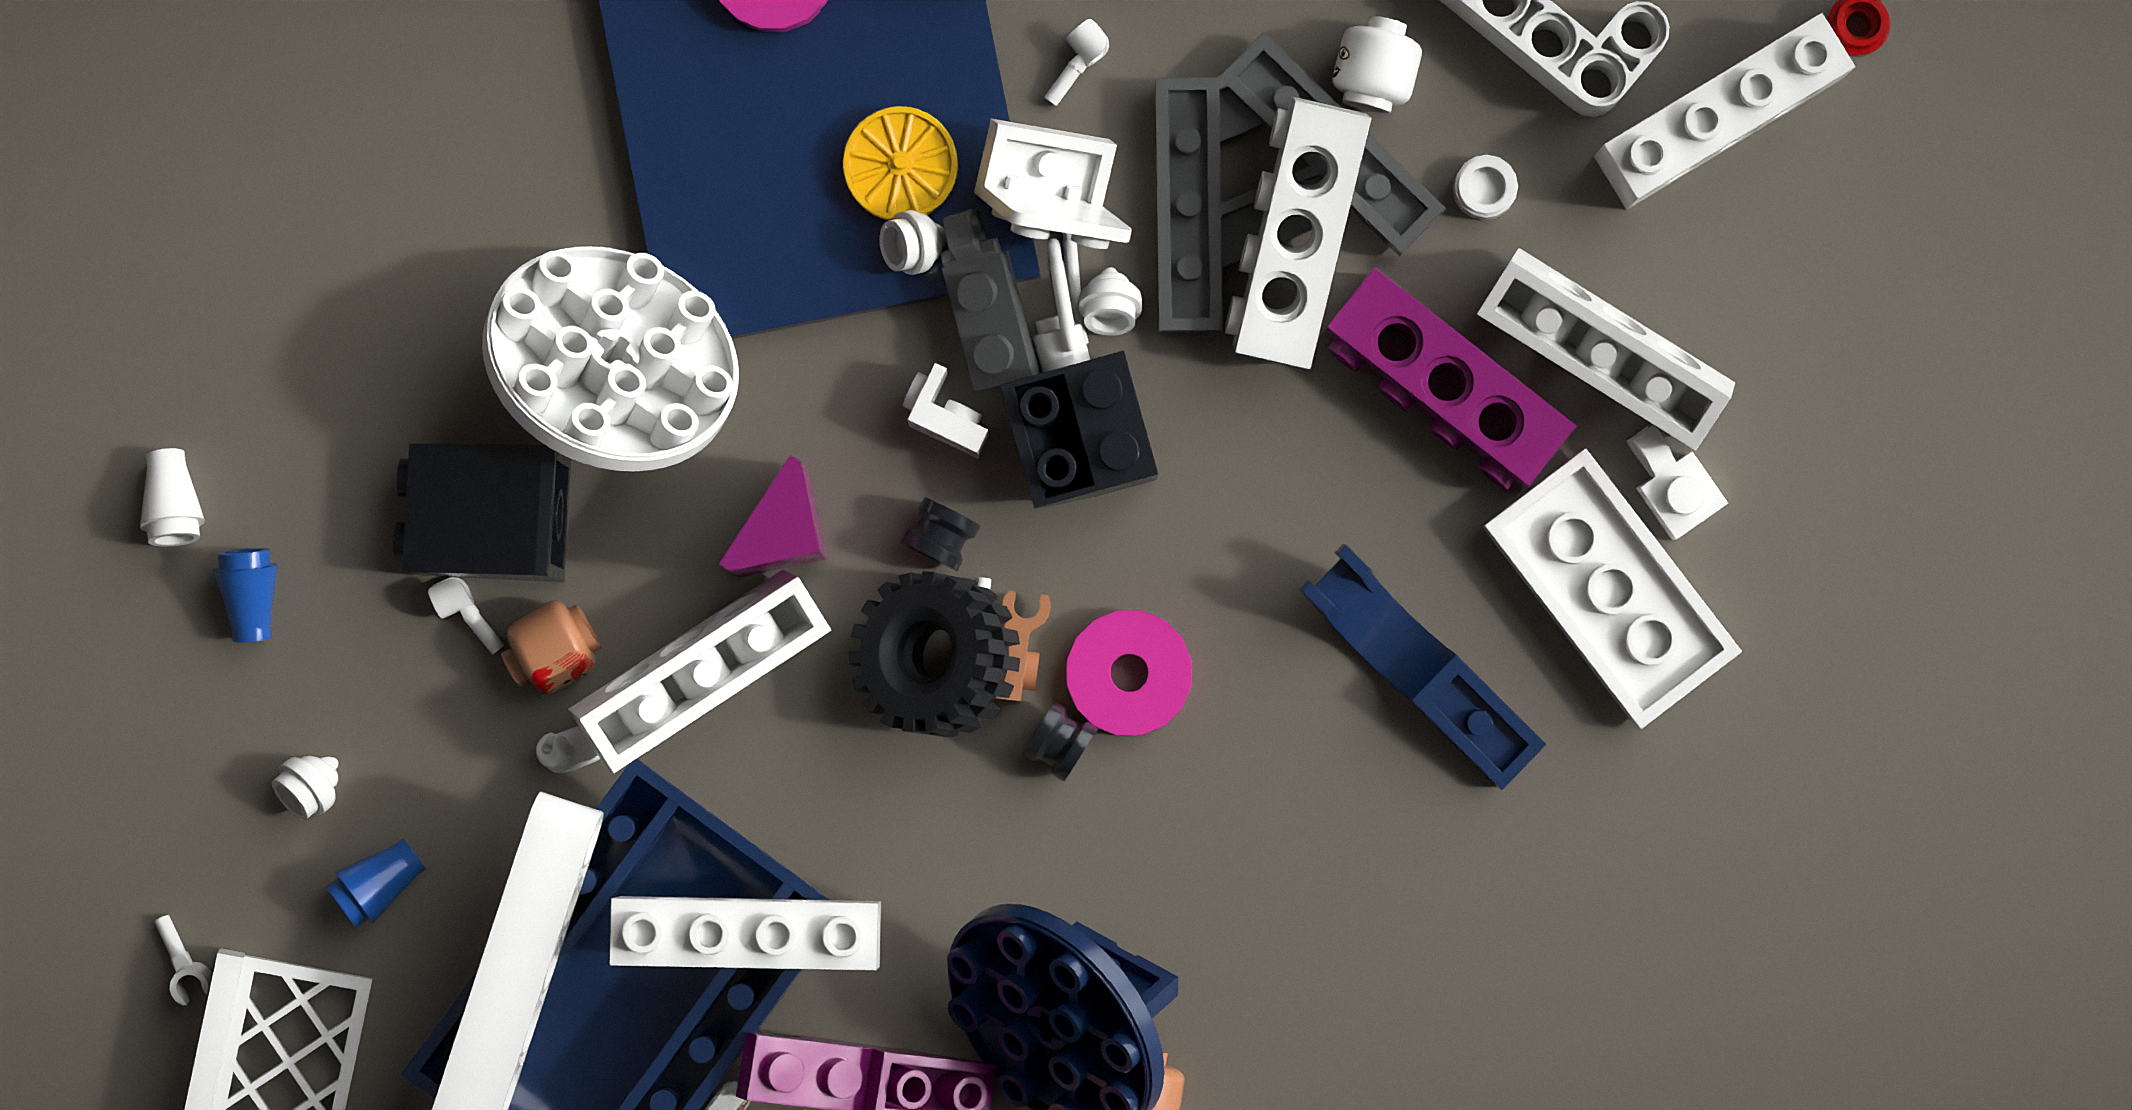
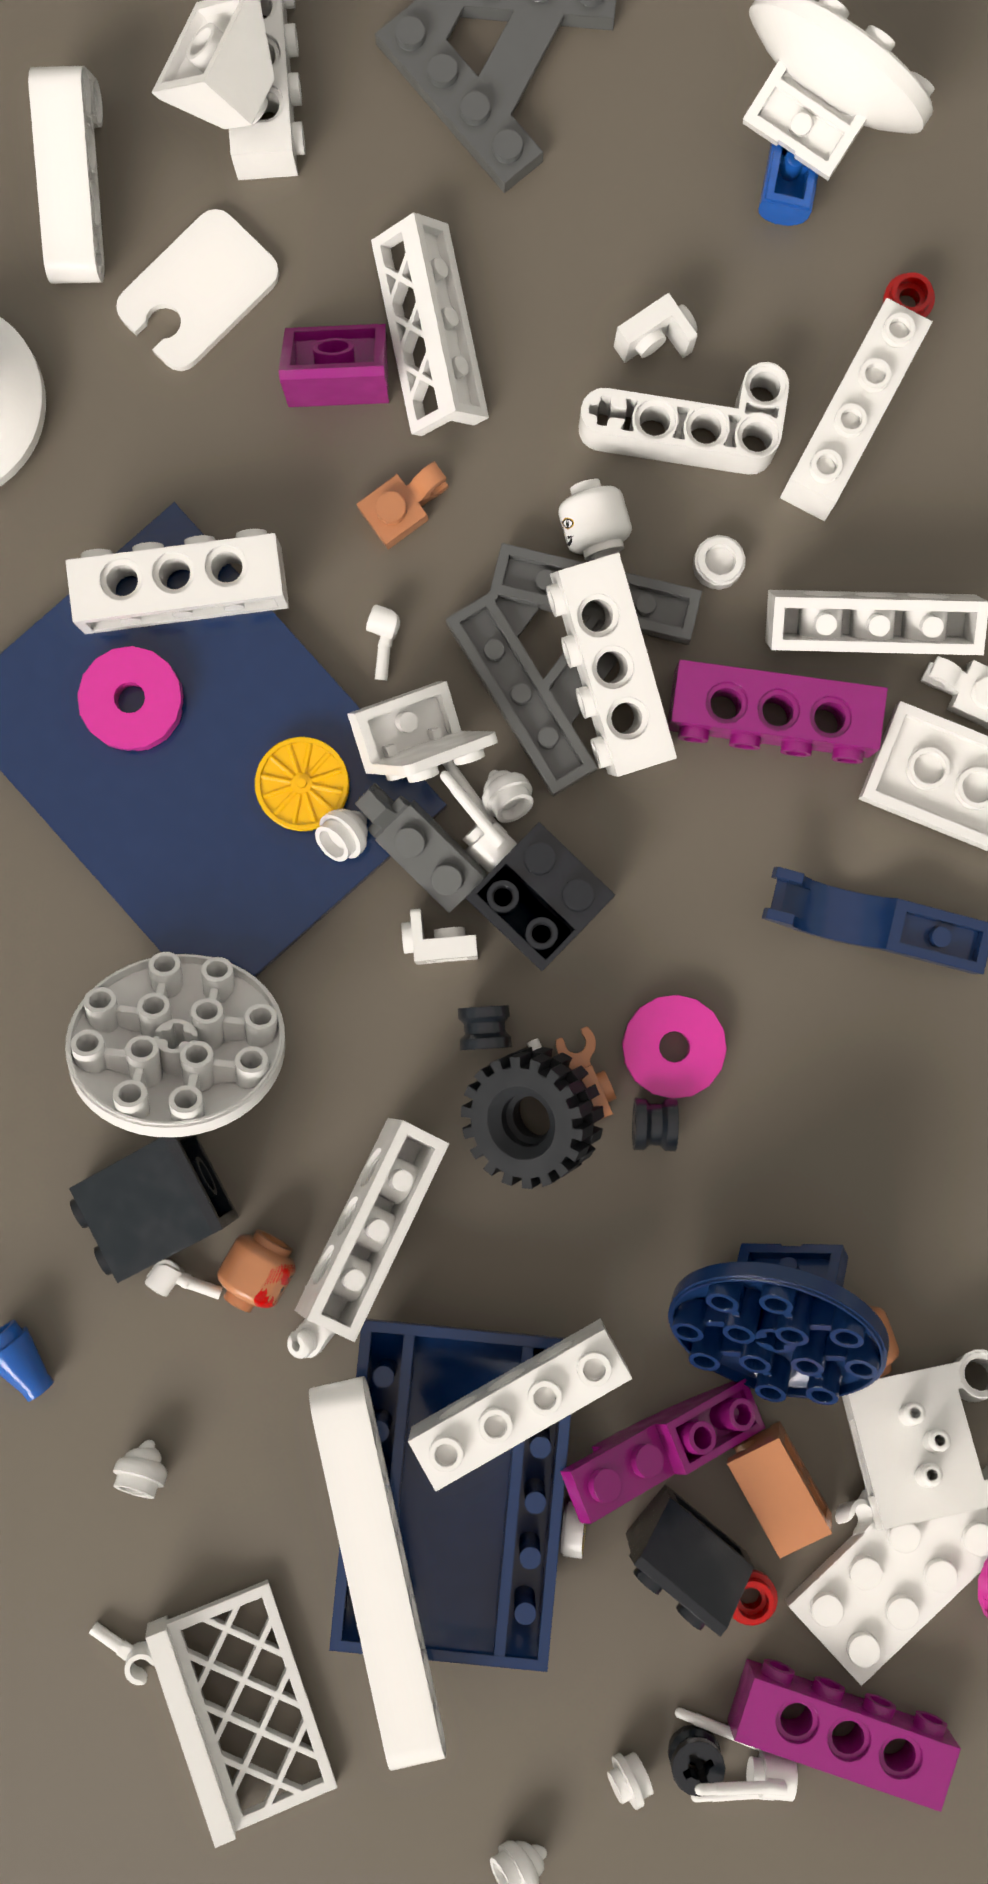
camera: 25 degrees left, 0 degrees up
blue cone [326,839,426,928] -> none
magenta slope [719,455,828,578] -> none

